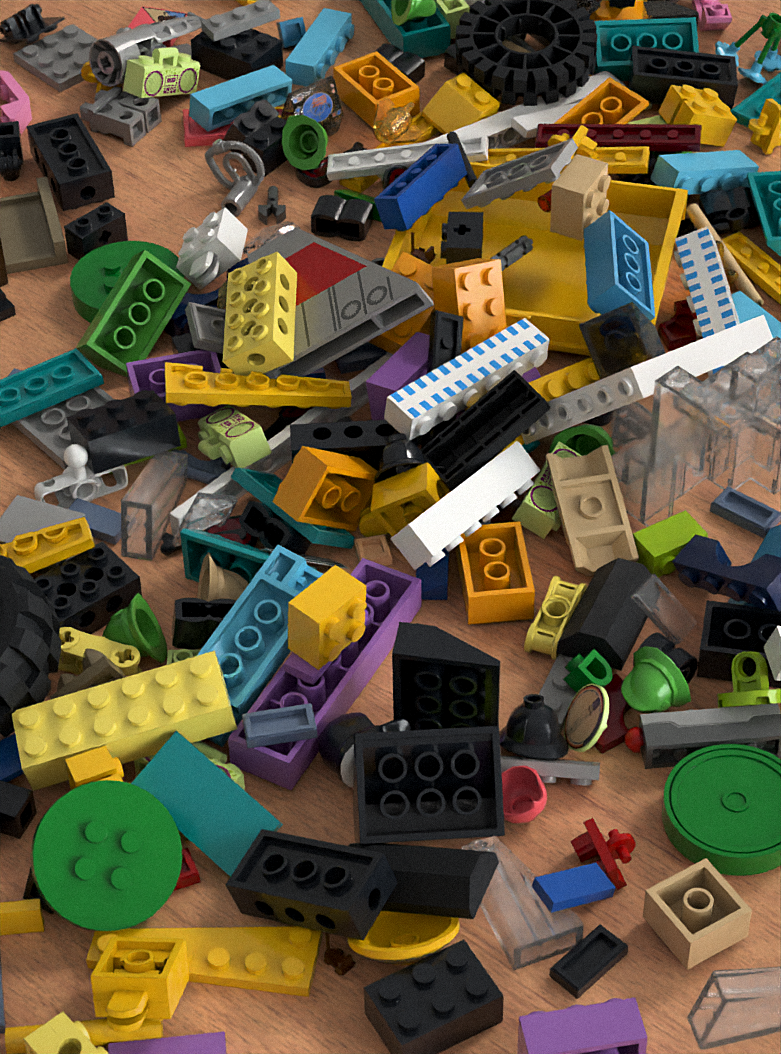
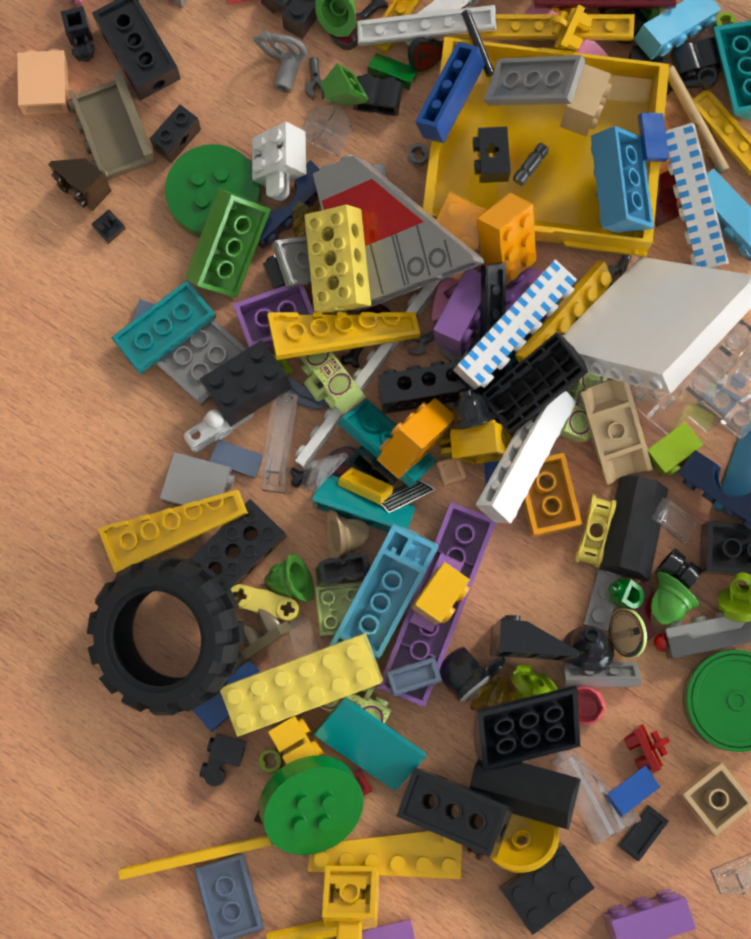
camera: 10 degrees left, 35 degrees up
reddish brown piece [410,232,437,264] -> none
clear smoke slope [579,302,666,380] -> none
none -> bright green slope [320,63,369,107]
none -> yellow tile [338,467,393,504]
none -> blue tile [638,112,669,162]

